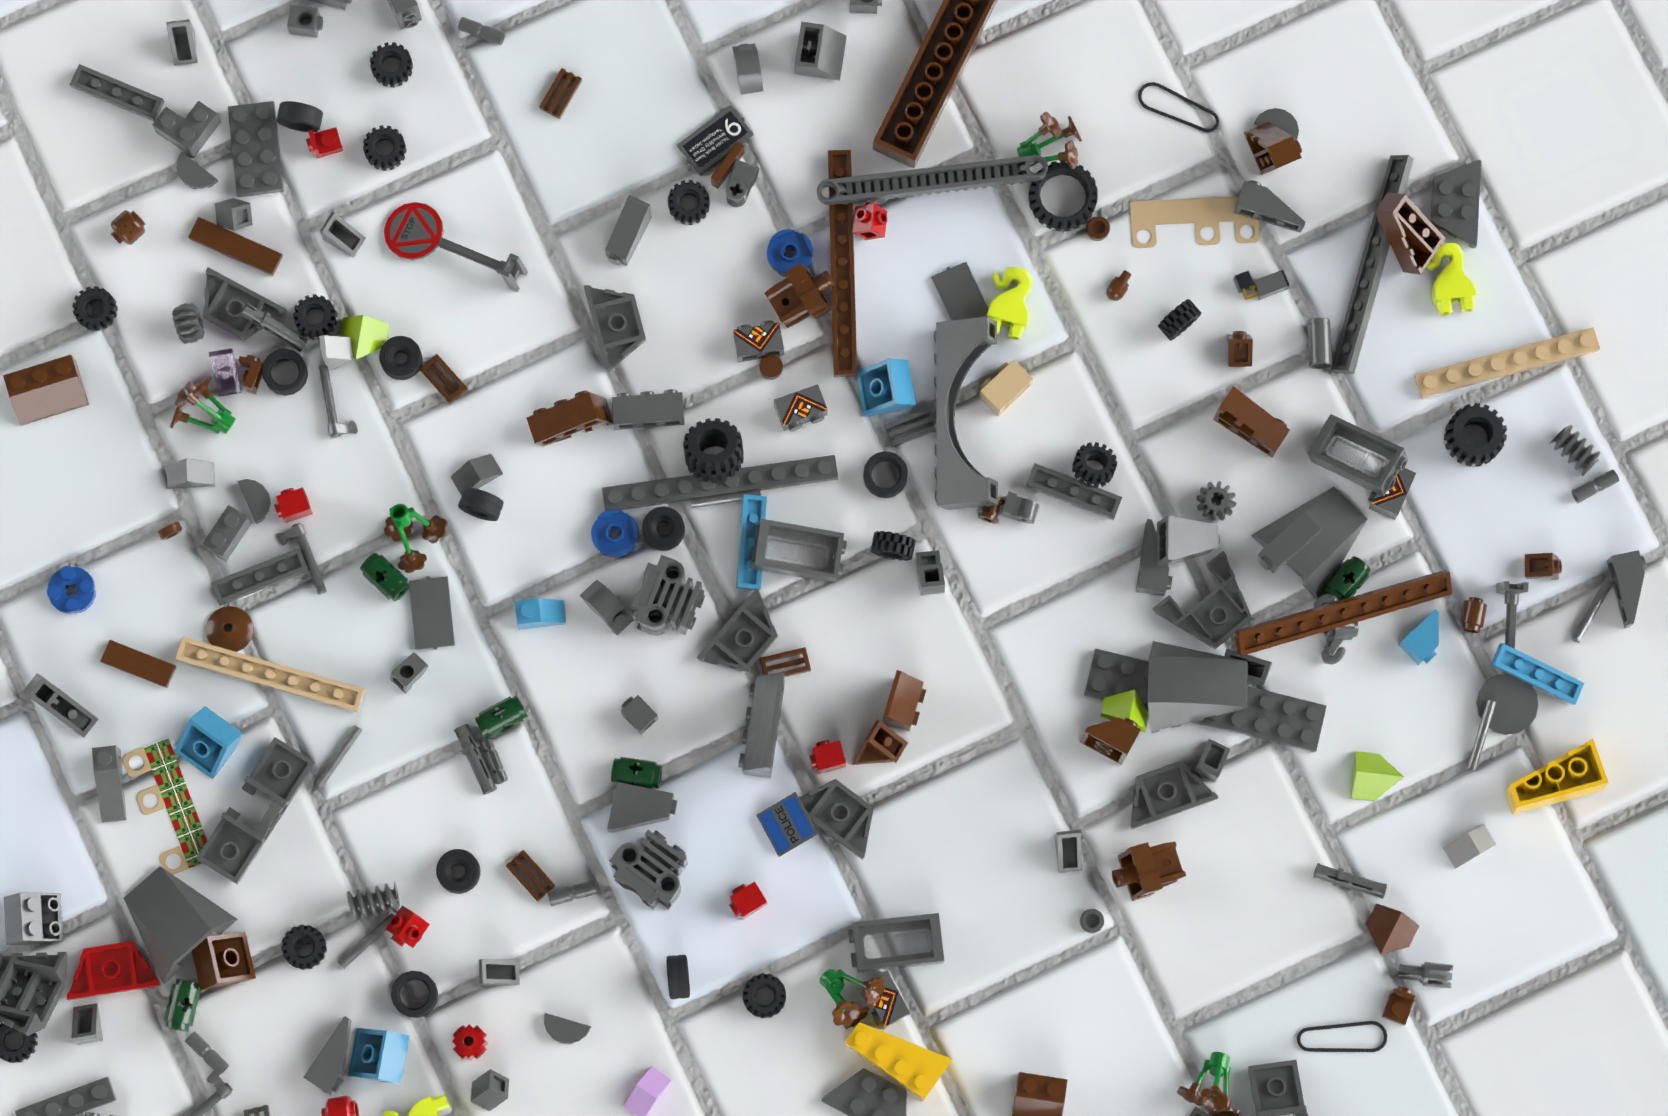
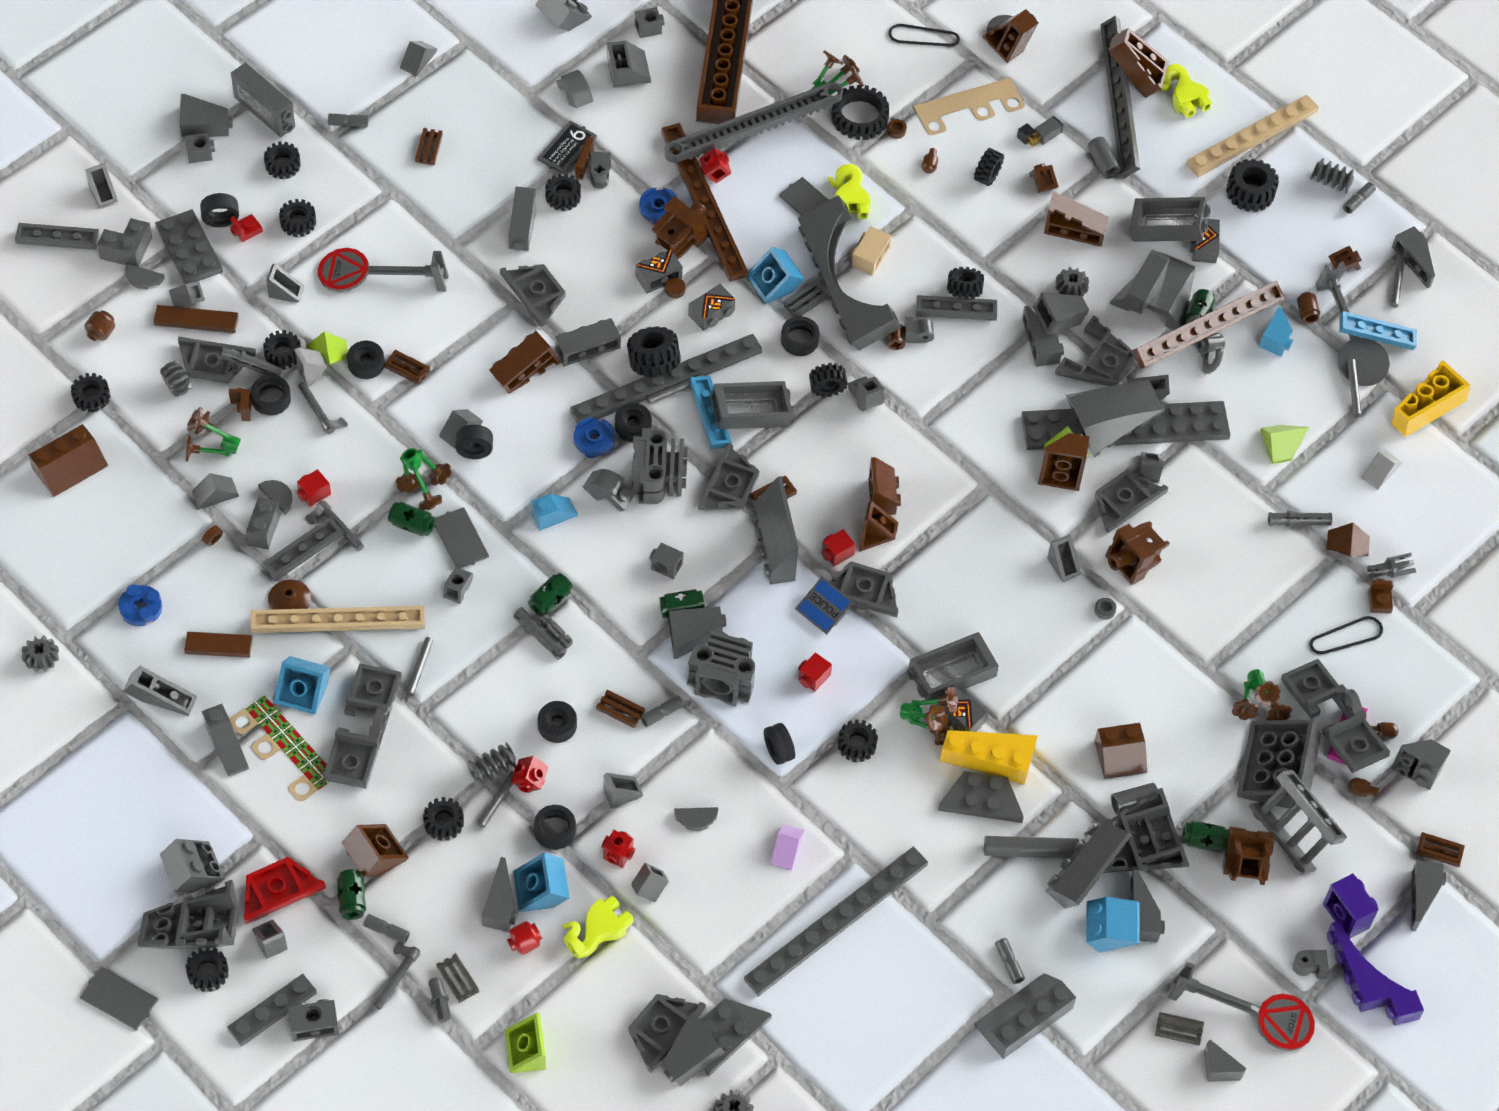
camera: 20 degrees left, 20 degrees down
dark grey wedge [123,866,238,984] -> none
clear purple slope [209,348,242,397] -> none
dark grey slope [1234,180,1305,233] -> none
dark grey wing [1431,160,1481,248] -> none

